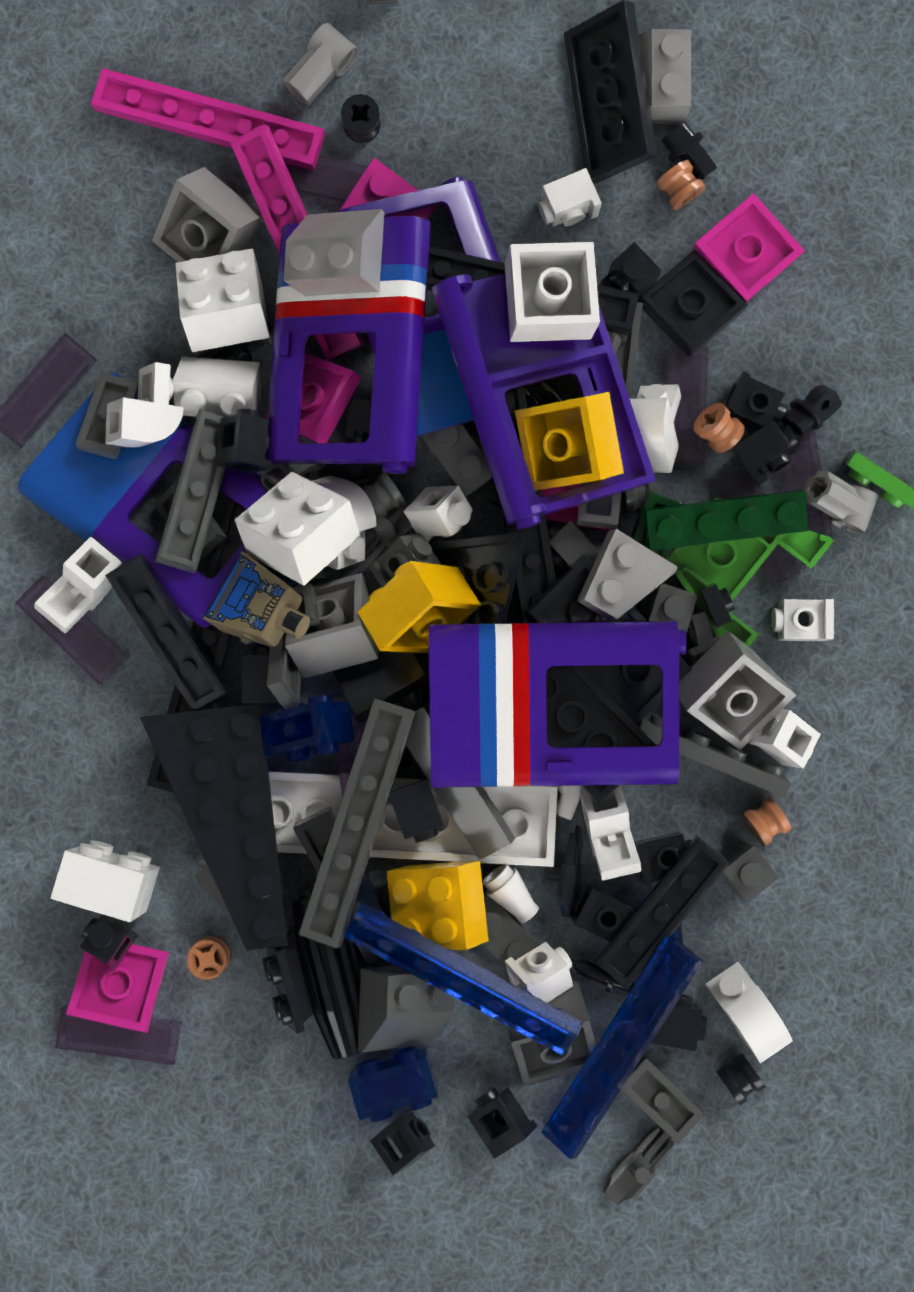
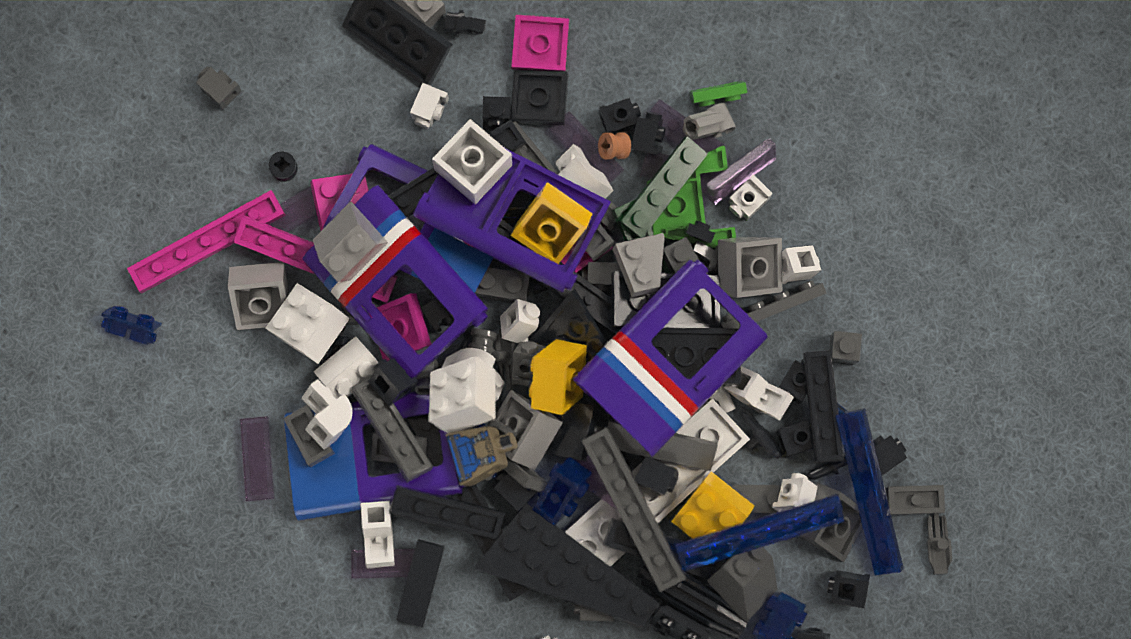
camera: 45 degrees left, 5 degrees down
light grey piece [282,23,359,106] -> none
white cone [482,864,539,923] -> none
nougat wheel [656,160,706,210] -> none
white brick [706,962,793,1064] -> none
black wheel [716,1053,766,1106] -> none
nougat wheel [742,796,792,847] -> none
black piece [781,385,842,436] -> none
none -> clear blue hinge [101,306,162,345]
none -> black tile [396,539,445,627]
none -> clear purple tile [707,138,776,205]

